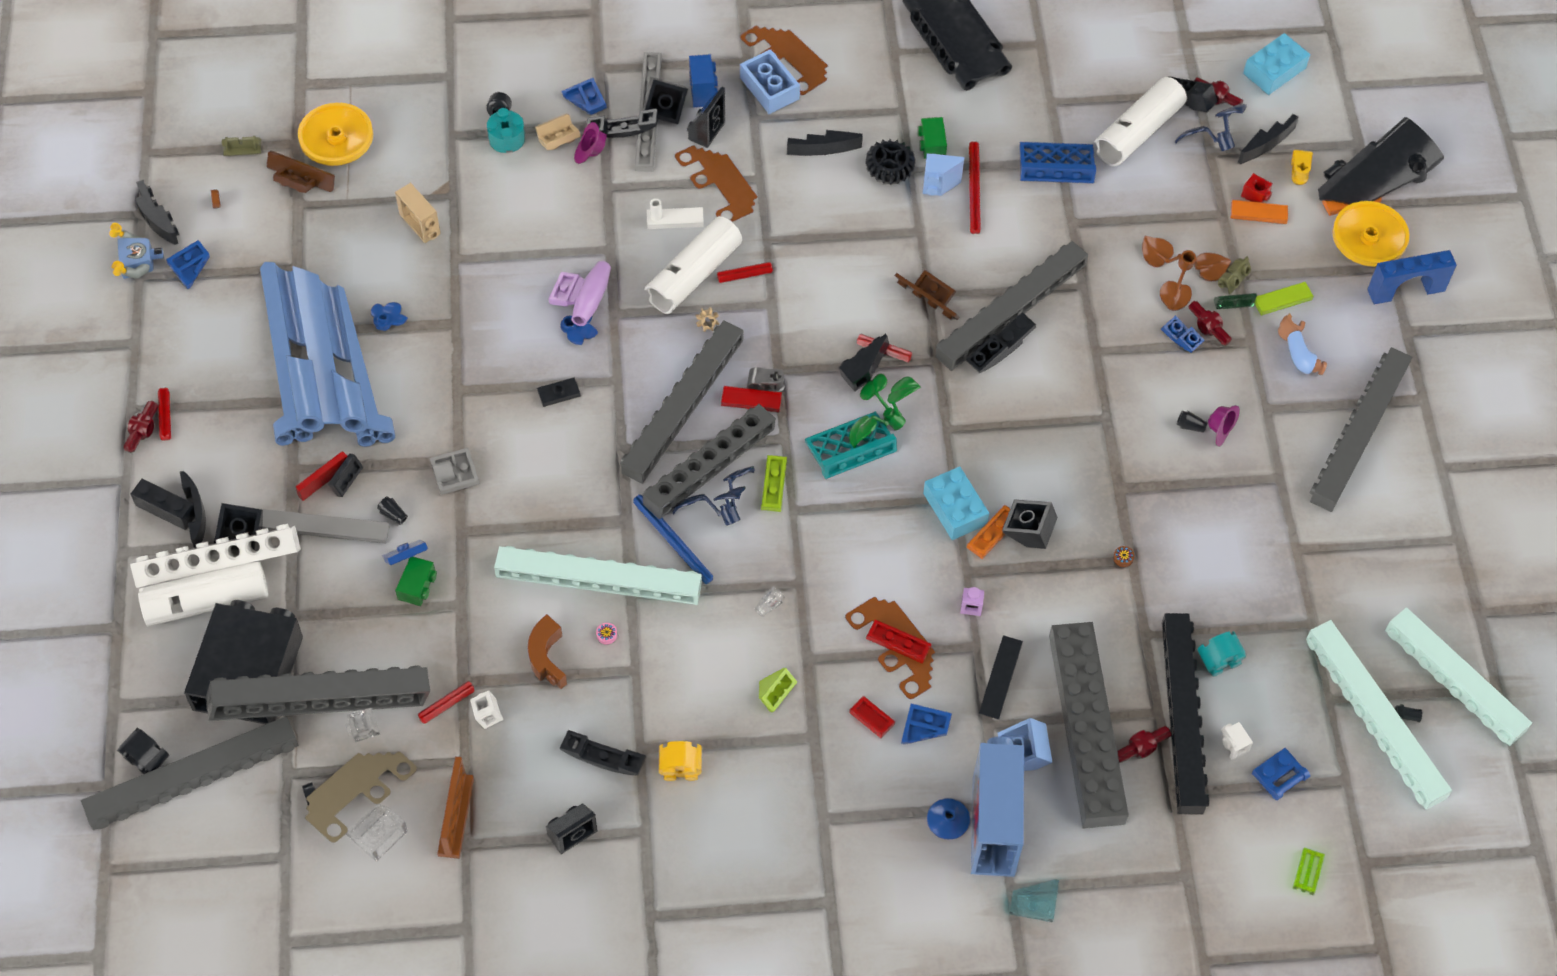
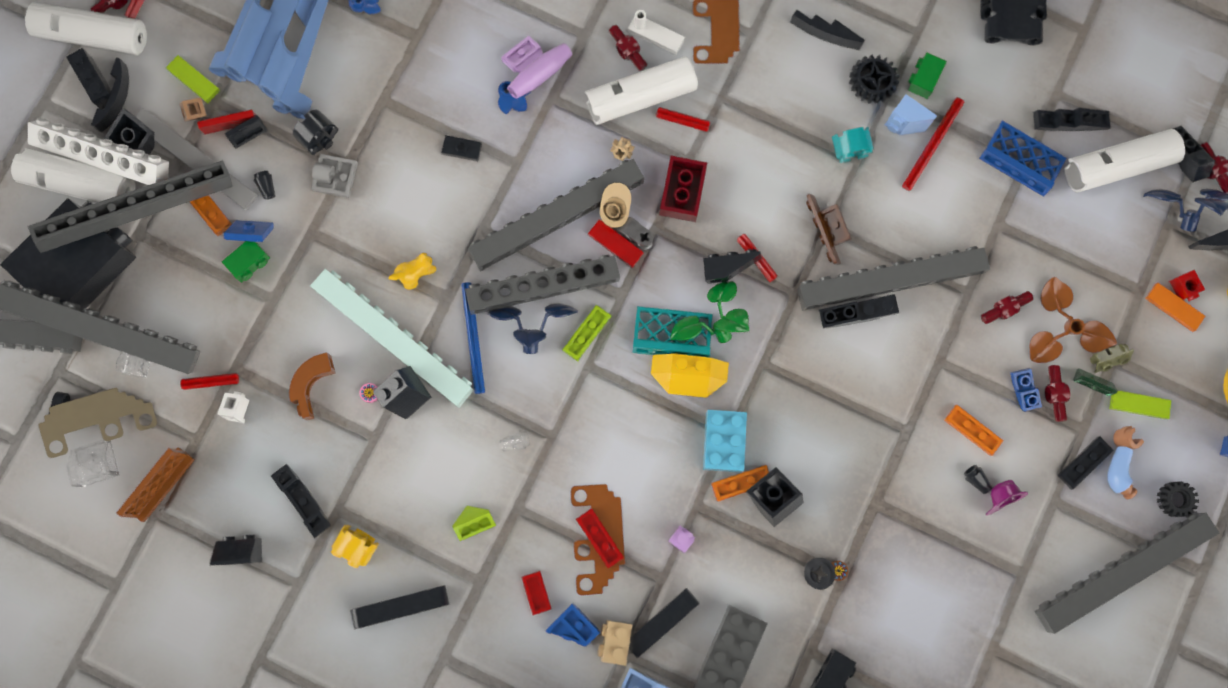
camera: 30 degrees right, 20 degrees up
none -> white piece [25,2,147,55]
none -> dark grey brick [27,160,233,253]
none -> lime tile [166,55,220,104]
none -> medium nougat brick [179,97,206,122]
none -> orange tile [190,195,232,236]
none -> black brick [293,110,339,155]
none -> black beam [350,585,450,630]
none -> black slope [373,366,432,419]
none -> yellow animal [389,253,437,290]
none -> tan bracket [598,620,632,666]
none -> tan piece [600,183,631,228]
none -> dark red axle [609,25,648,71]
none -> yellow wedge [651,354,729,398]
none -> dark red brick [659,156,708,222]
none -> black gear [804,558,836,590]
none -> teal brick [832,127,874,163]
none -> orange tile [944,405,1004,456]
none -> dark red axle [981,291,1033,324]
none -> black slope [1033,108,1111,131]
none -> black tile [1057,436,1114,490]
none -> black tyre [1157,481,1199,517]

